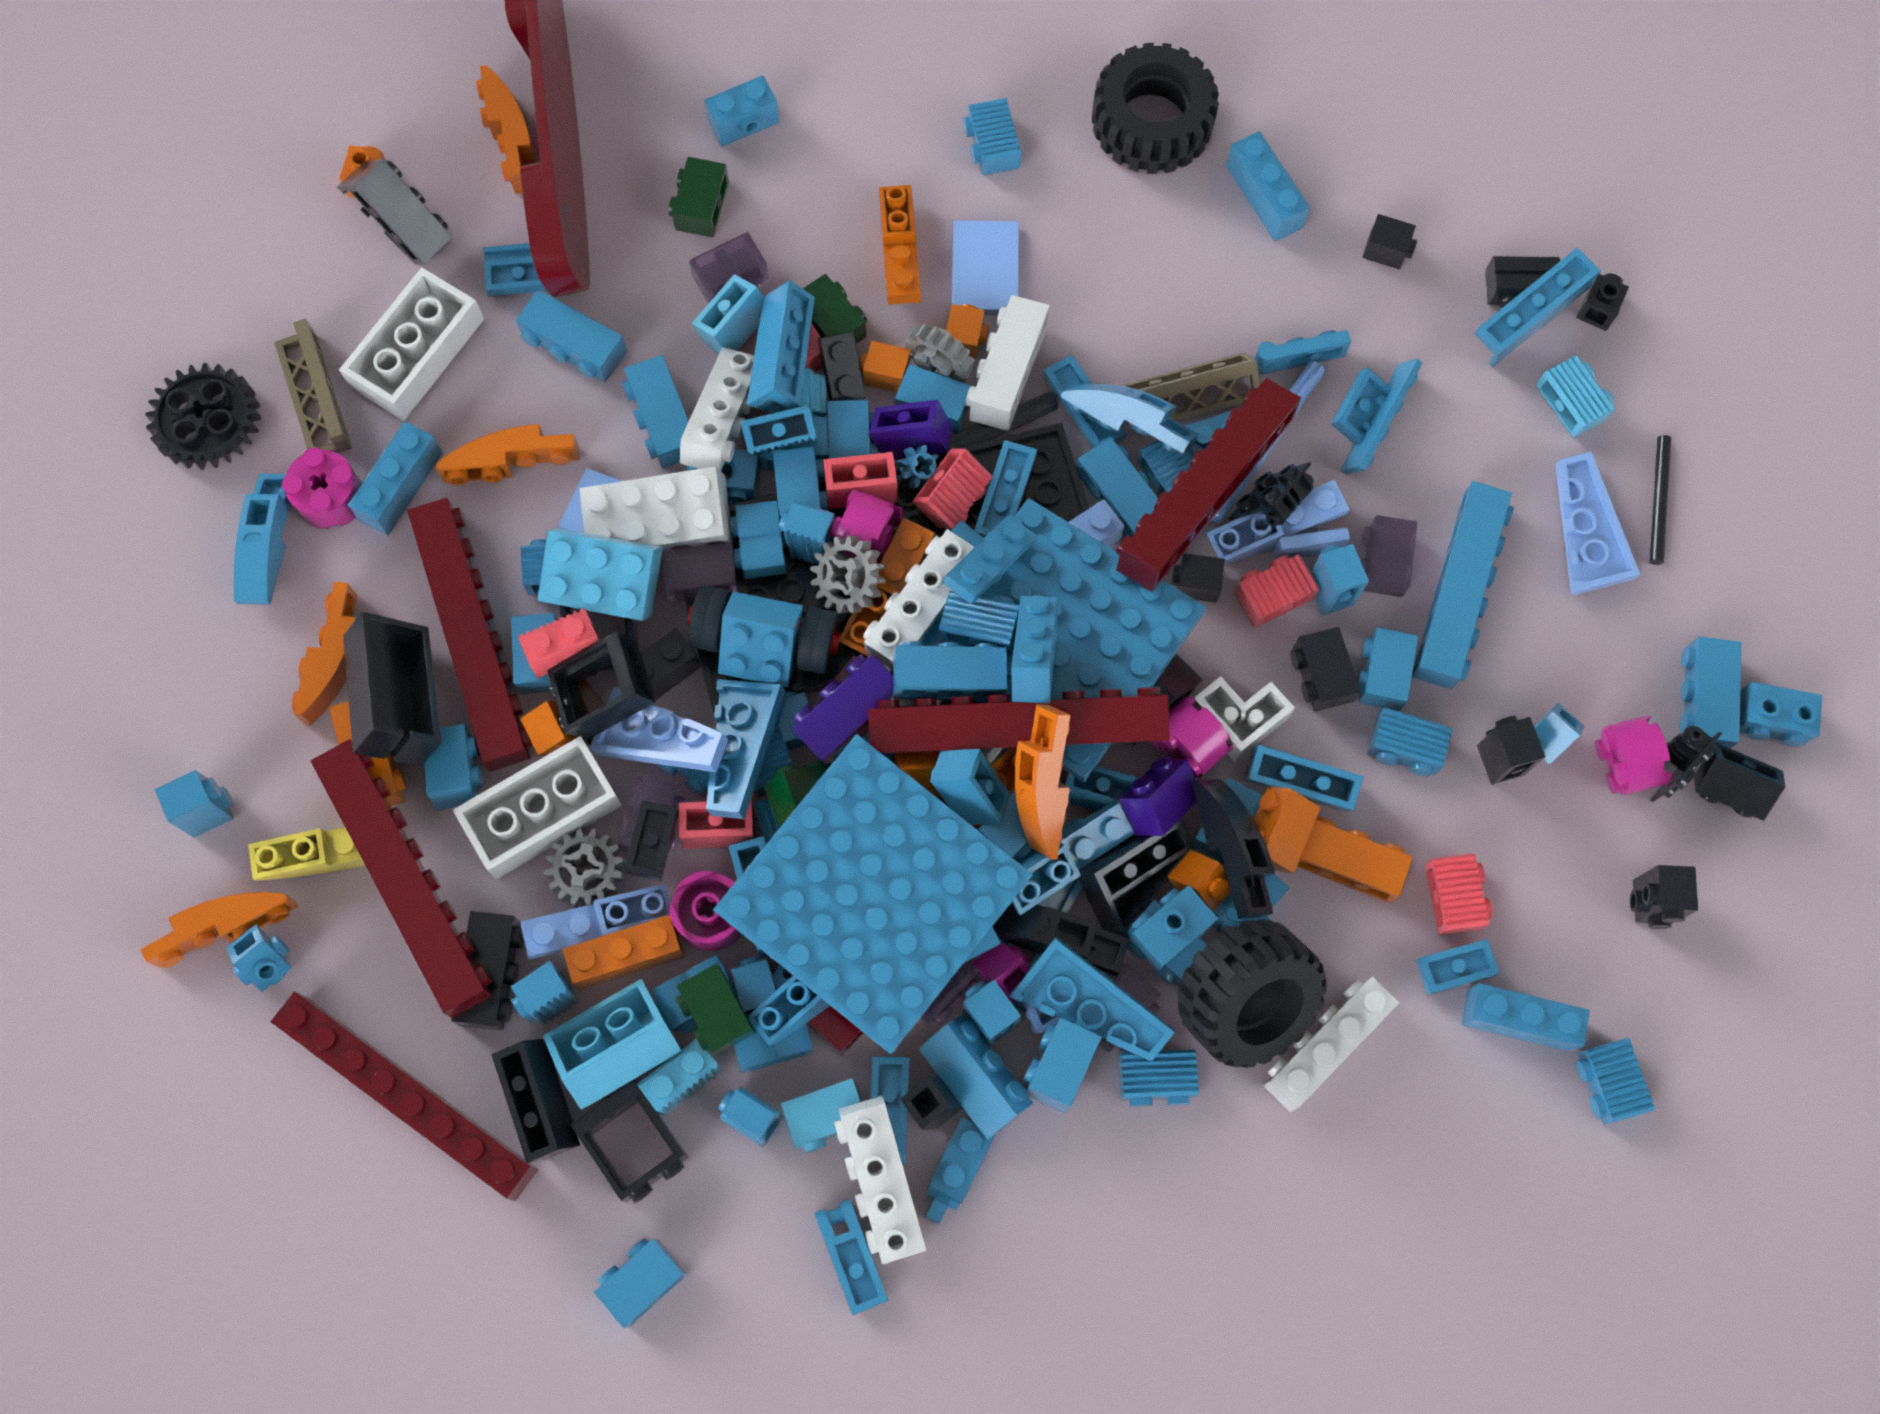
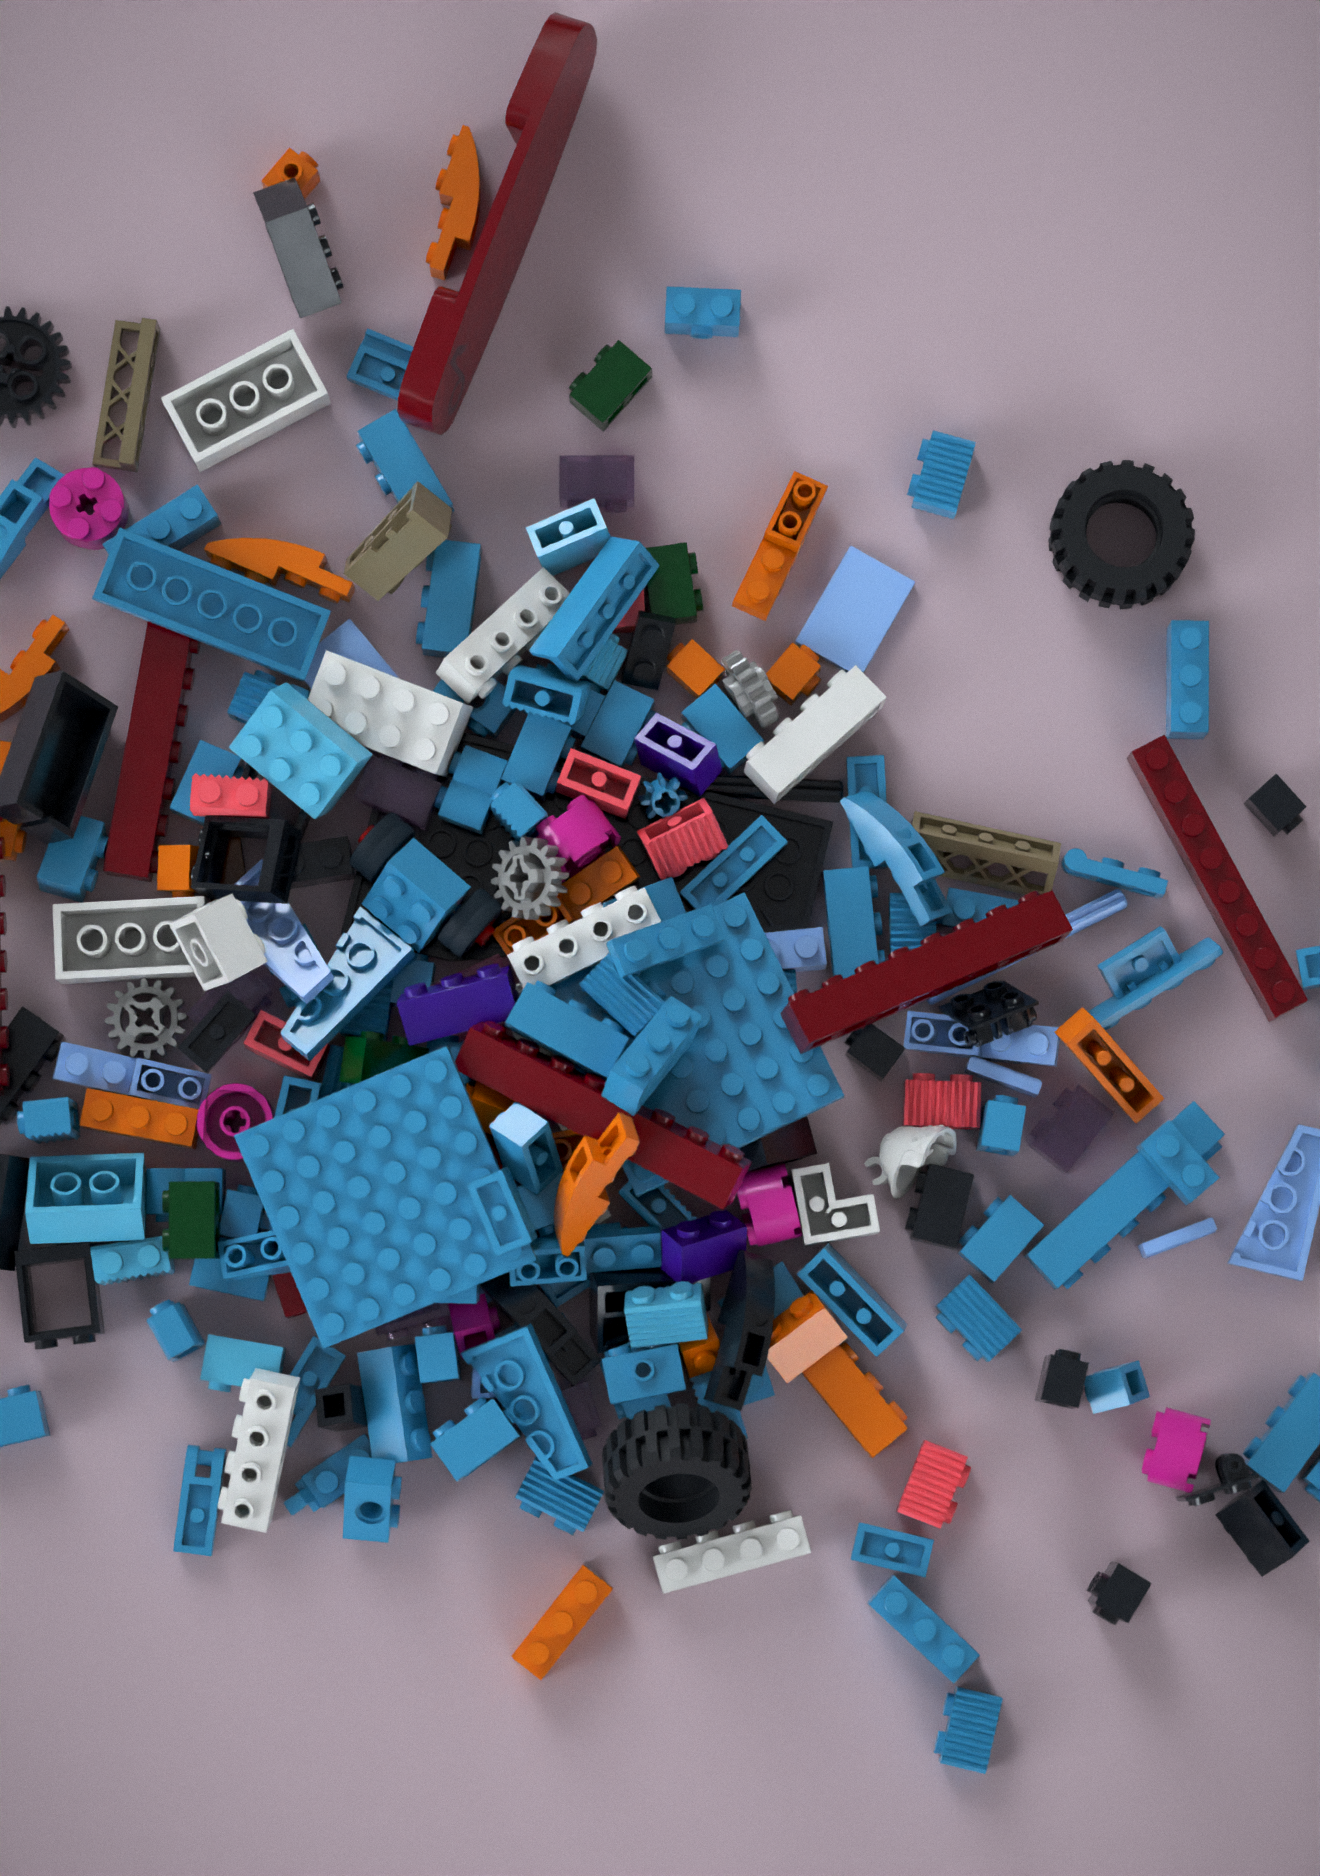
camera: 30 degrees right, 10 degrees up
none -> dark azure plate [92,527,331,682]
none -> white brick [169,894,268,991]
none -> dark tan wedge [343,481,452,601]
none -> dark azure brick [343,1456,402,1543]
none -> dark azure panel [467,1166,537,1257]
none -> orange brick [511,1564,613,1680]
none -> medium azure brick [624,1281,708,1348]
none -> white helmet [864,1124,957,1199]
none -> orange brick [1055,1007,1165,1124]
none -> dark red brick [1127,734,1308,1022]
none -> dark azure brick [1136,1119,1220,1205]
none -> light blue tile [1137,1217,1217,1259]

